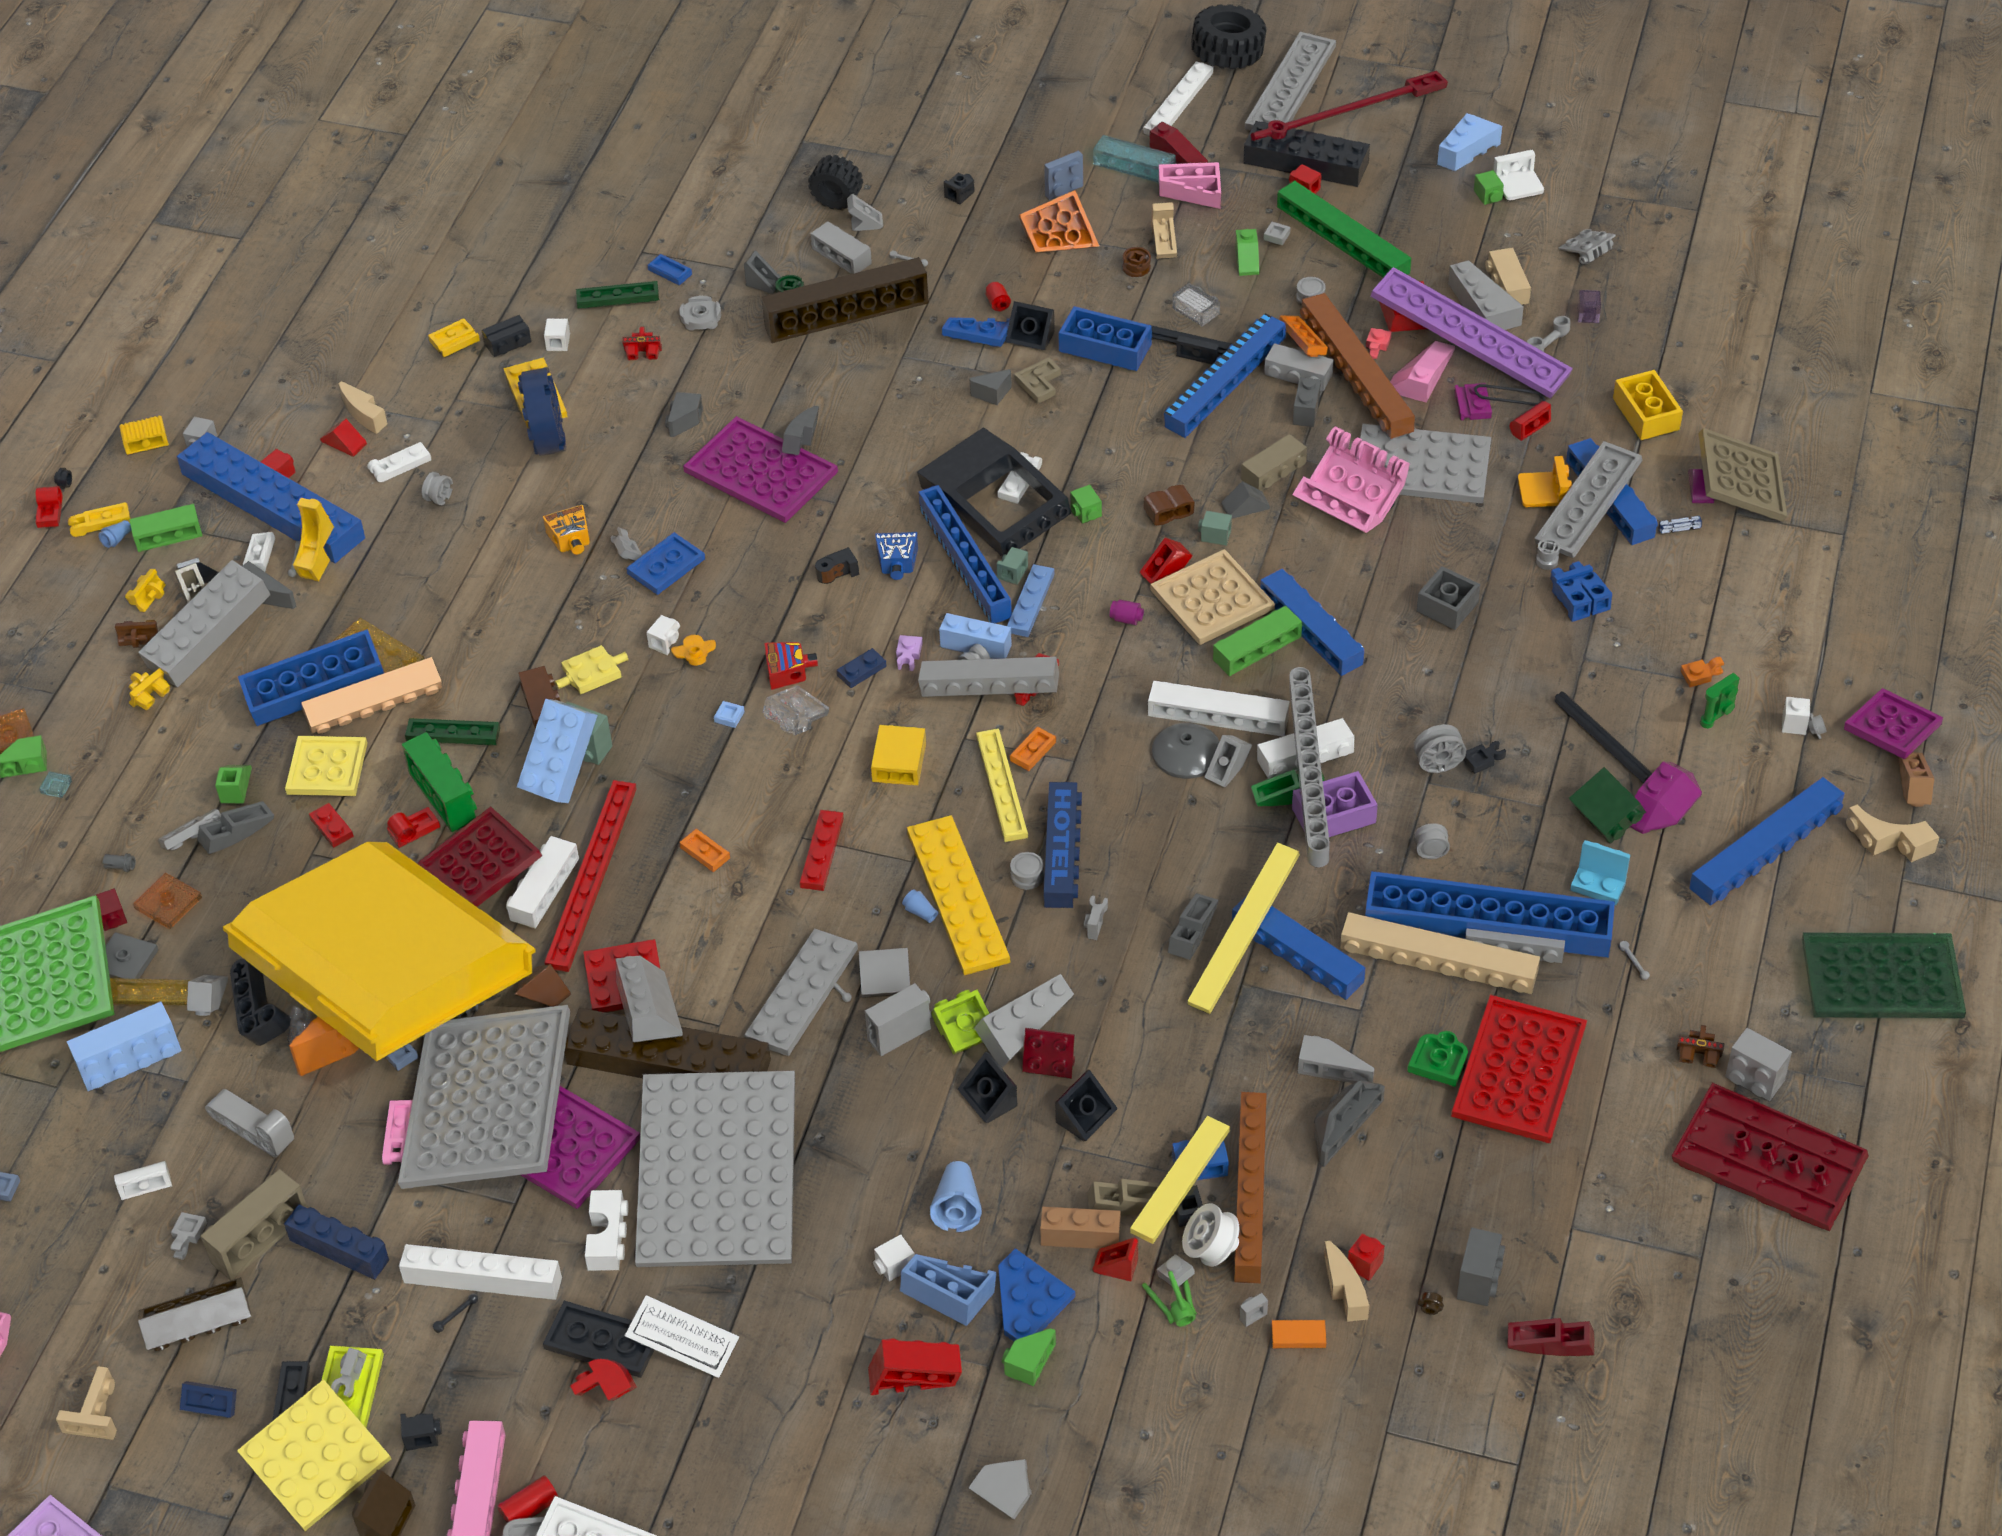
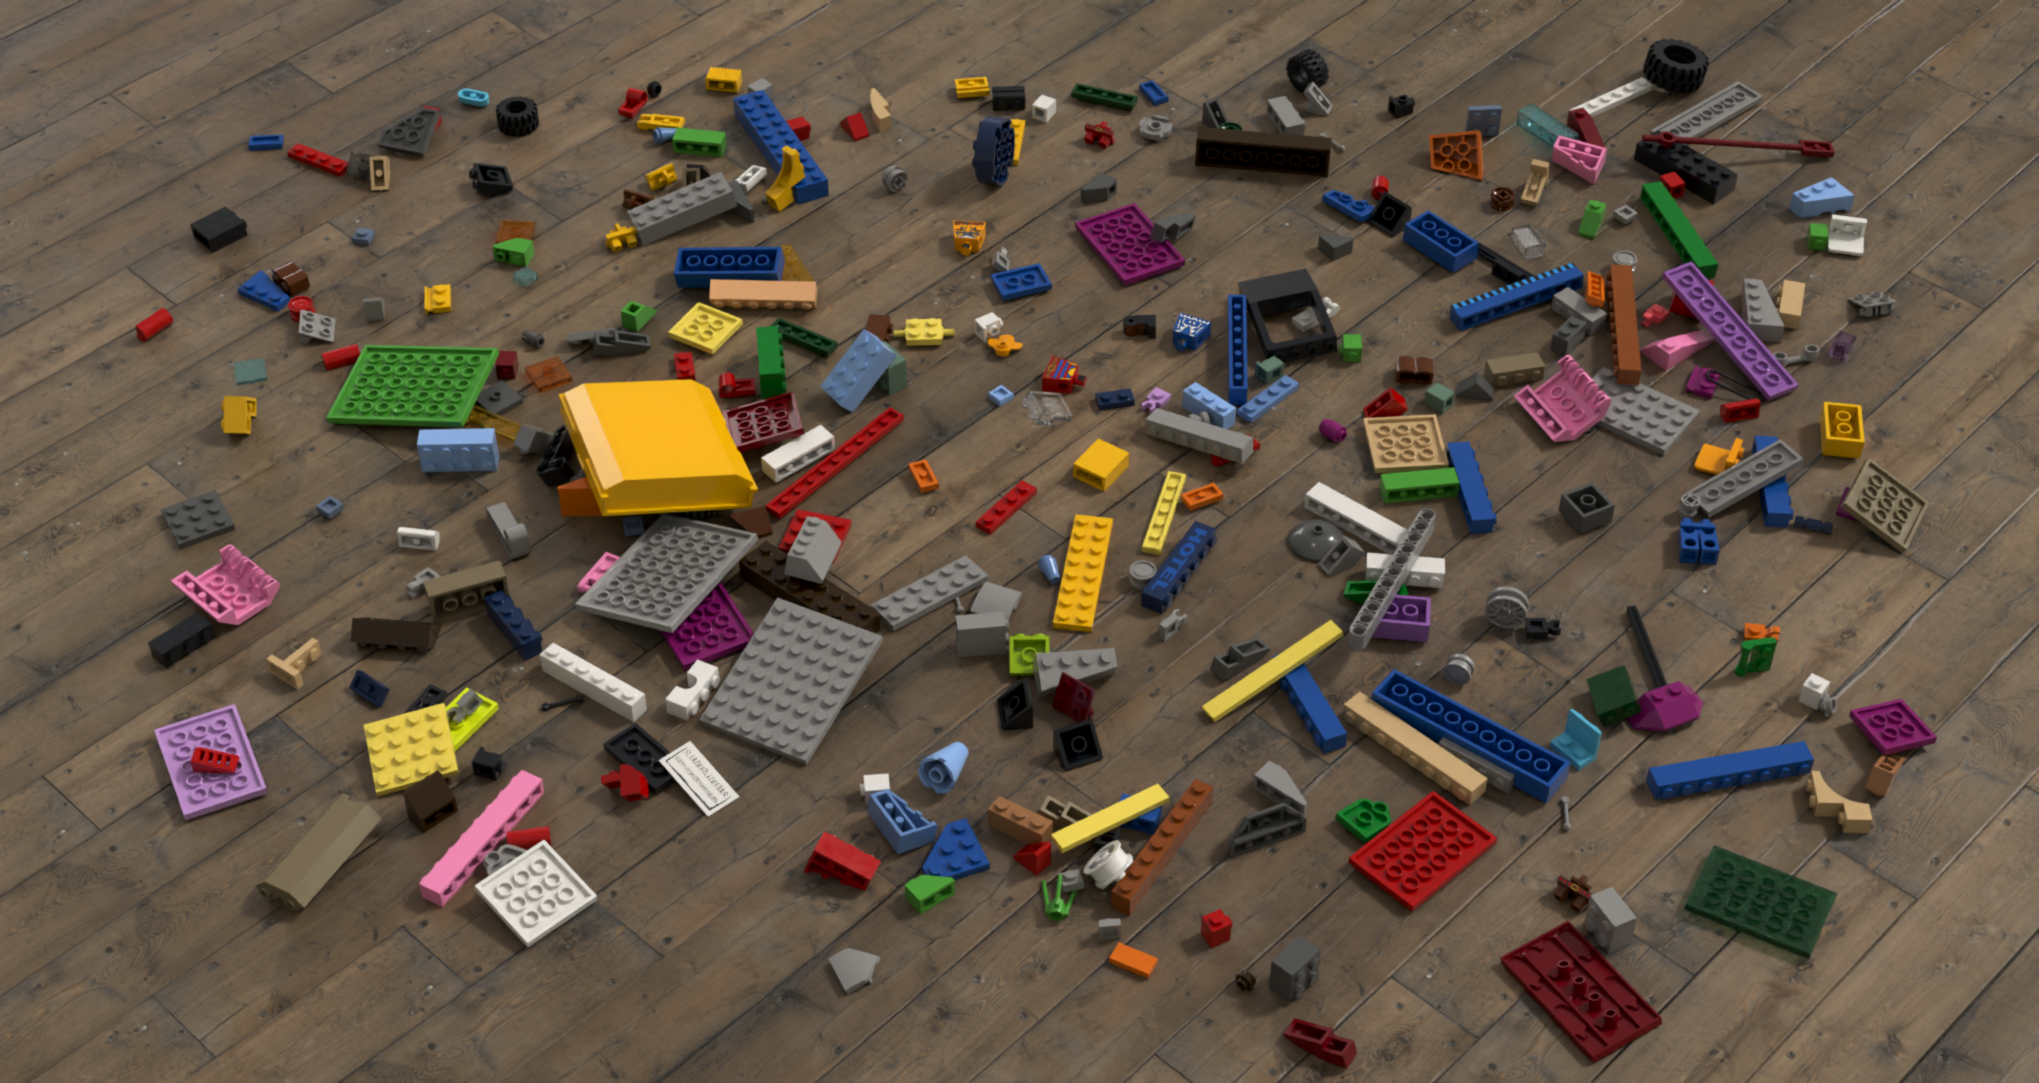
camera: 25 degrees right, 5 degrees down
white plate [367,442,431,482] -> none
dark tan plate [1014,357,1061,404] -> none
tan slope [1324,1241,1369,1322] -> none

